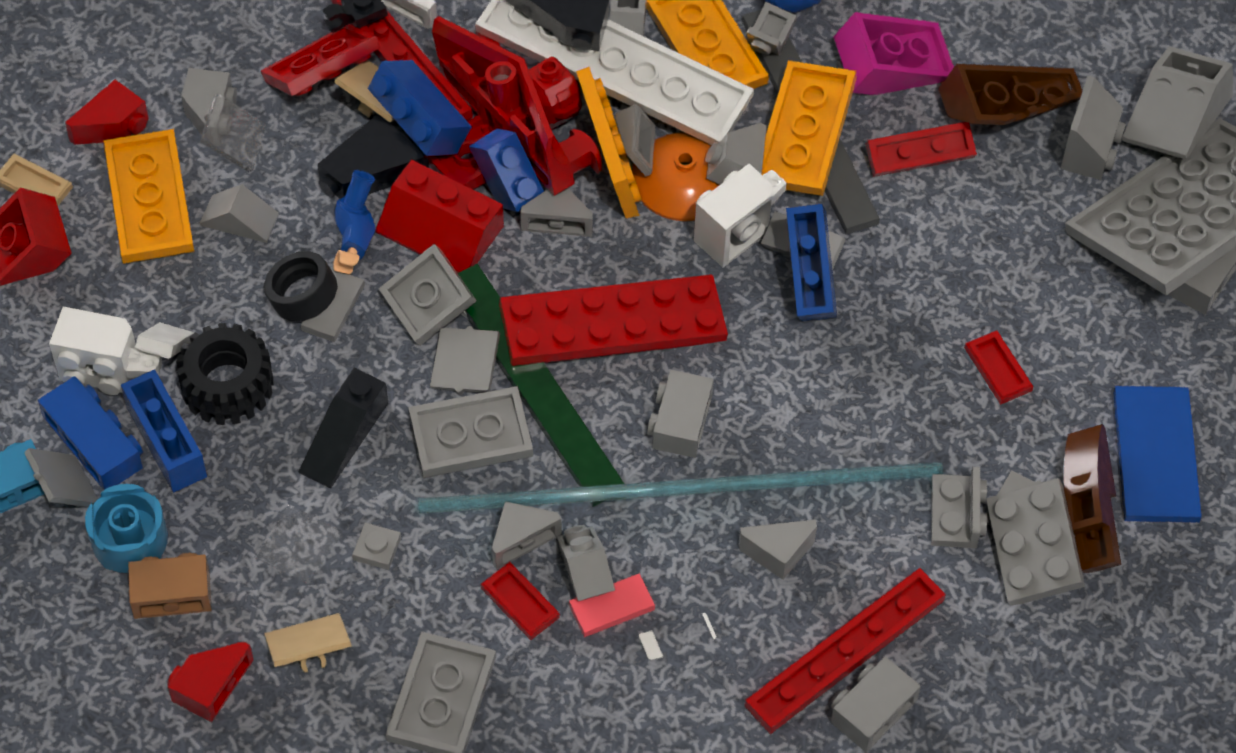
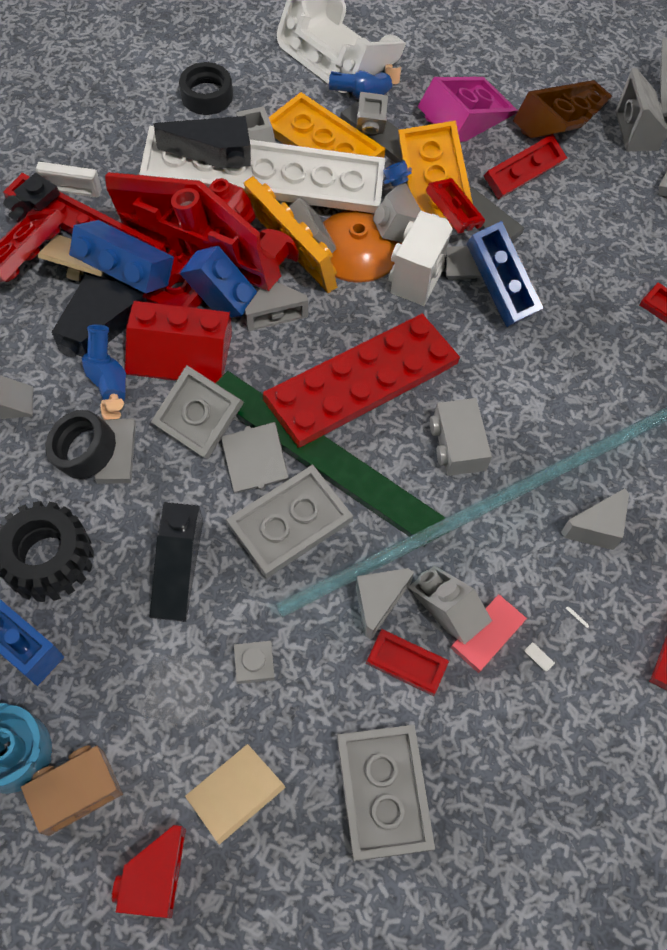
camera: 25 degrees left, 5 degrees up
none -> blue plate [383,161,412,186]
none -> red tile [425,178,485,234]

